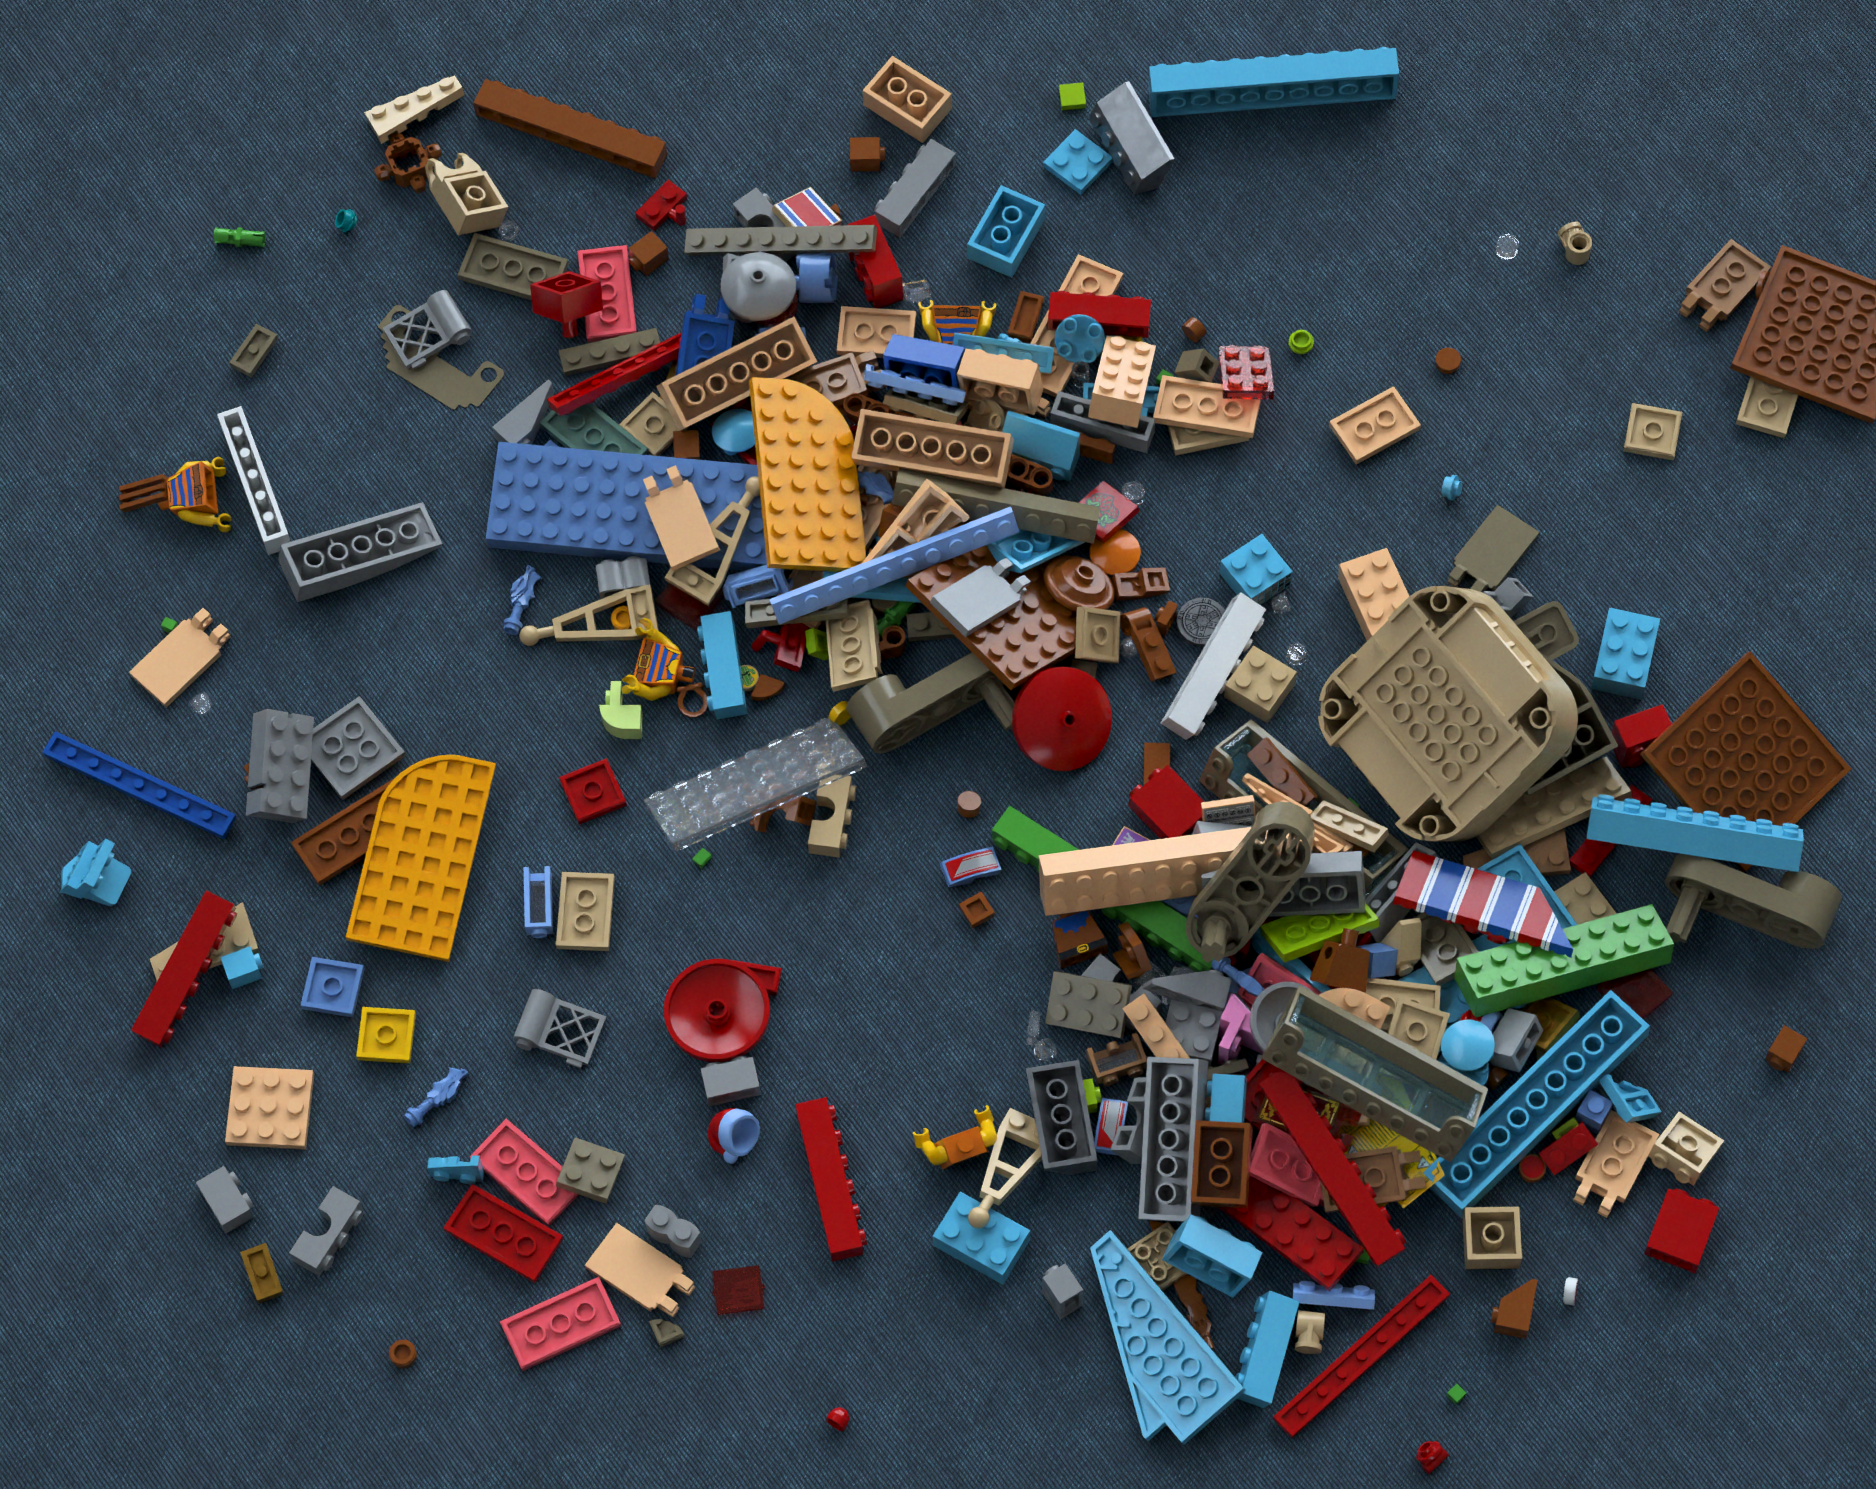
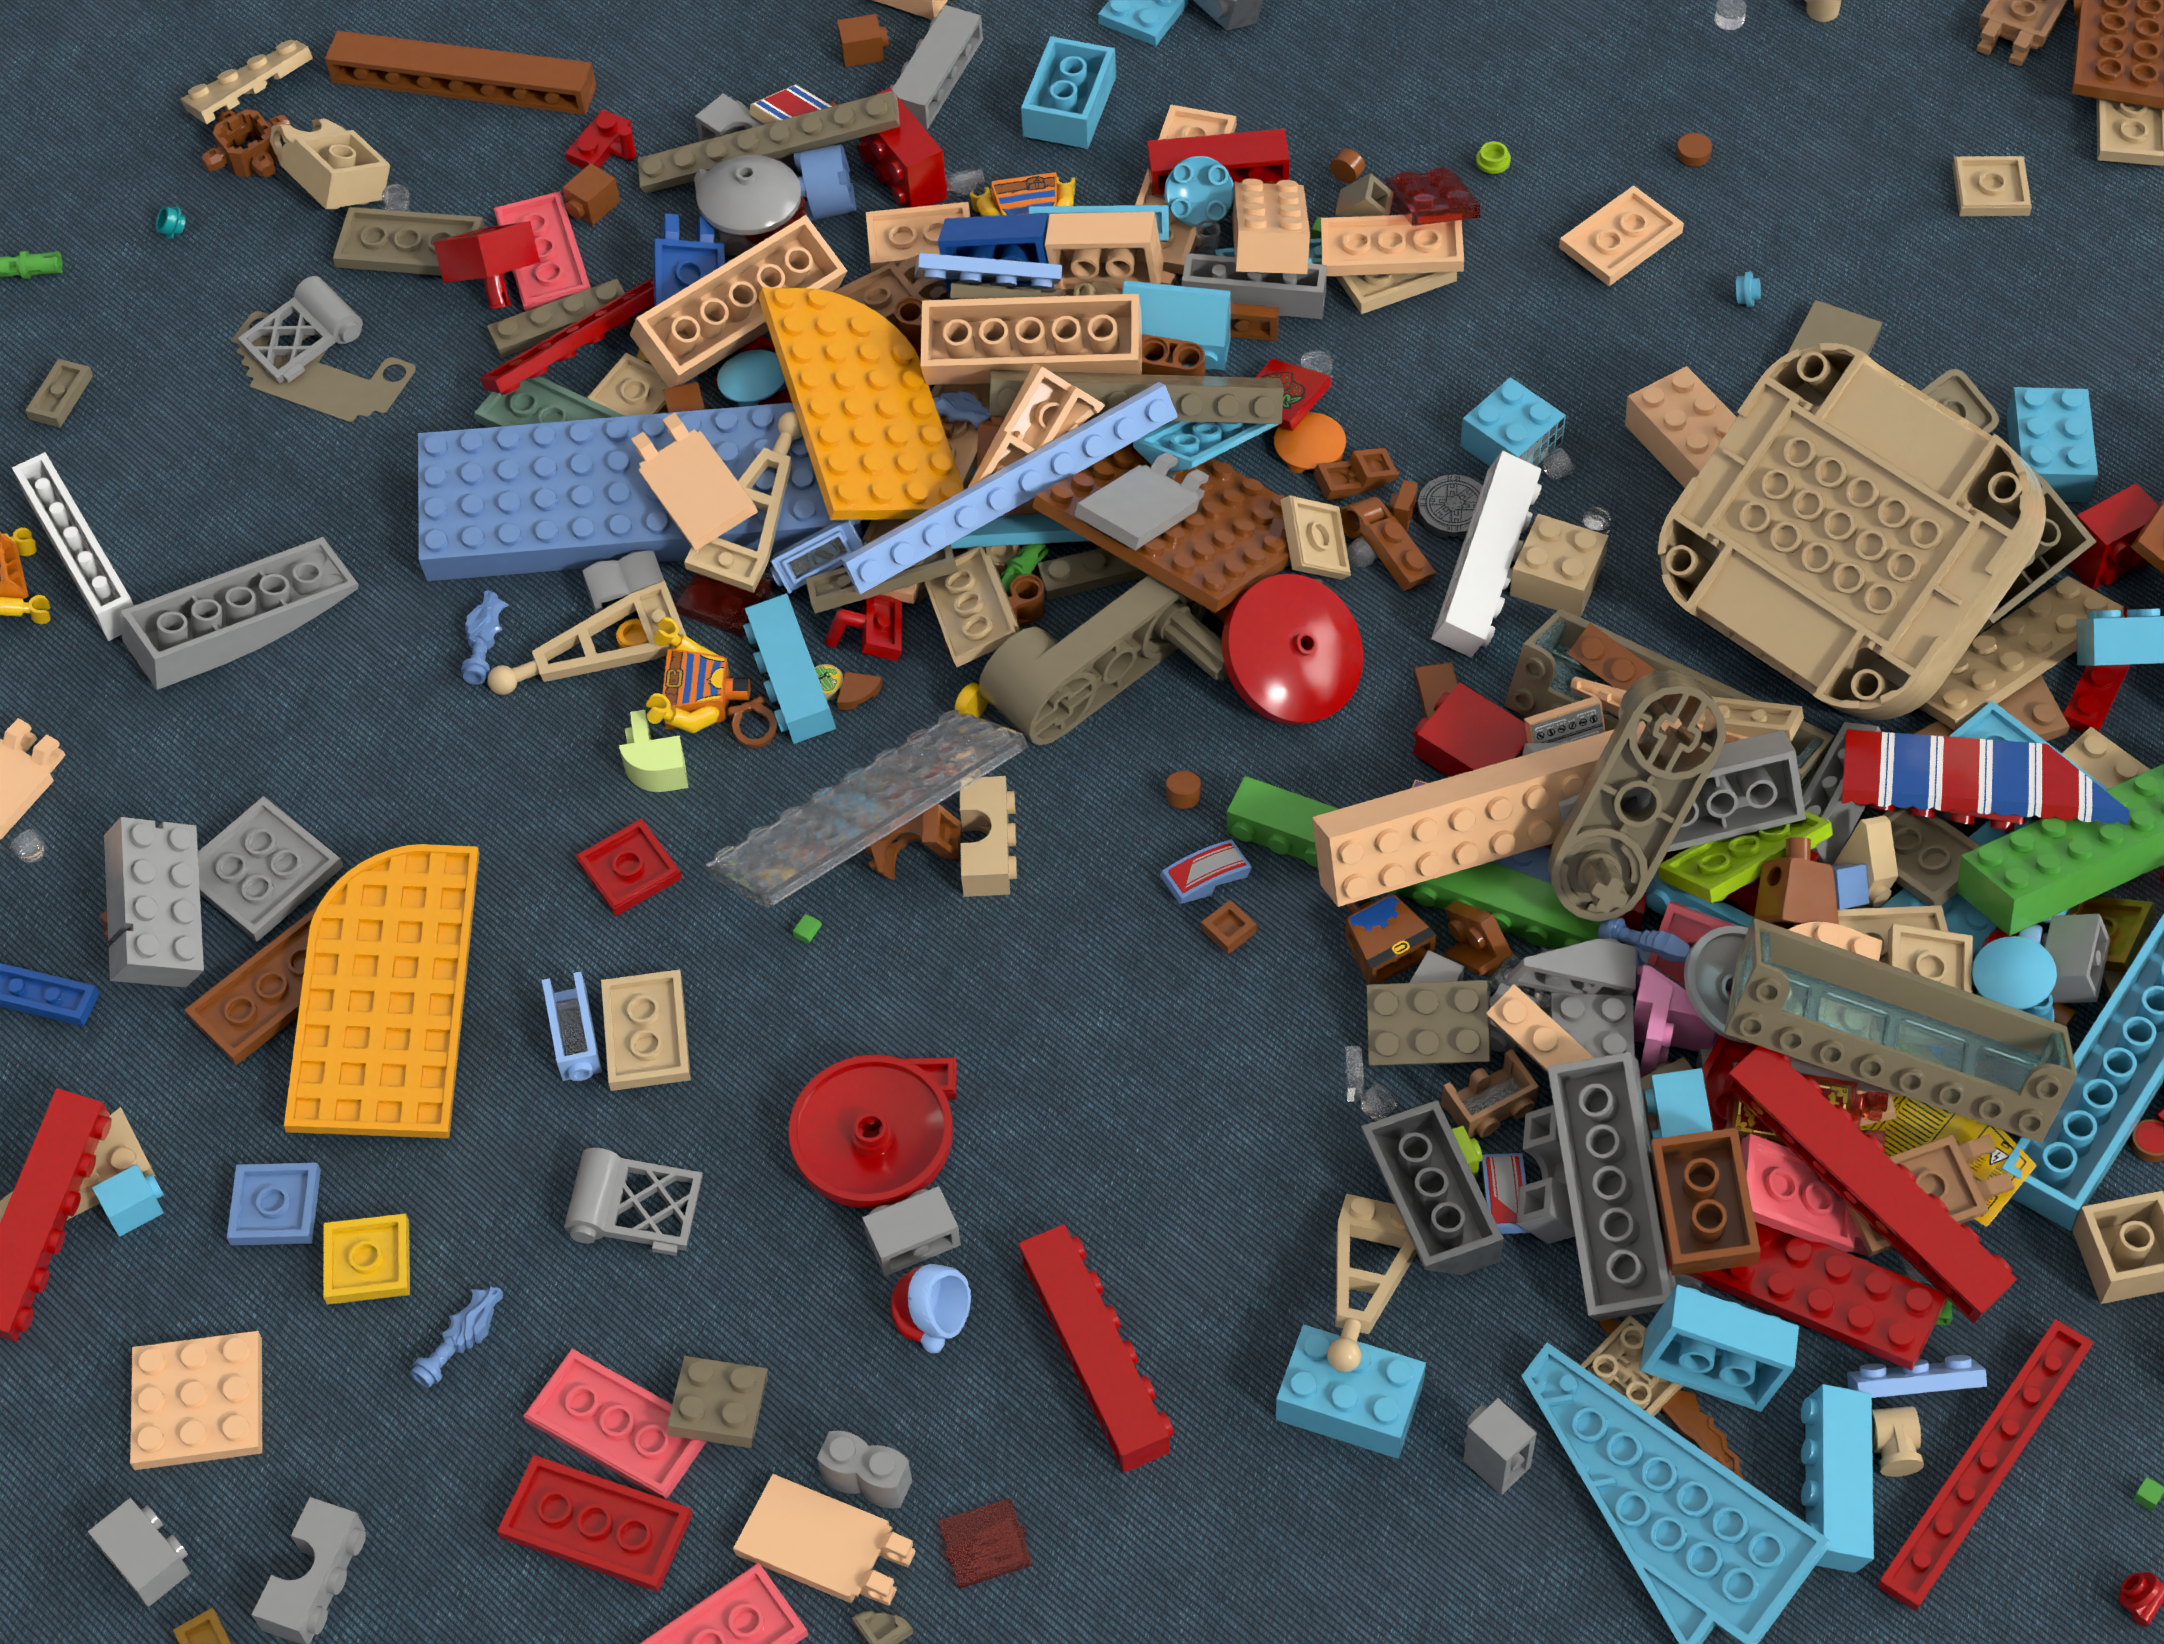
camera: 10 degrees left, 10 degrees down
medium azure wing [427,1155,484,1185] -> none
light grey slope [492,379,554,445] -> none
lime plate [805,628,829,661] -> none
torso [913,1105,997,1170] -> none
dark orange tile [1007,291,1045,343] -> none
dark orange piece [1043,555,1115,612] -> none

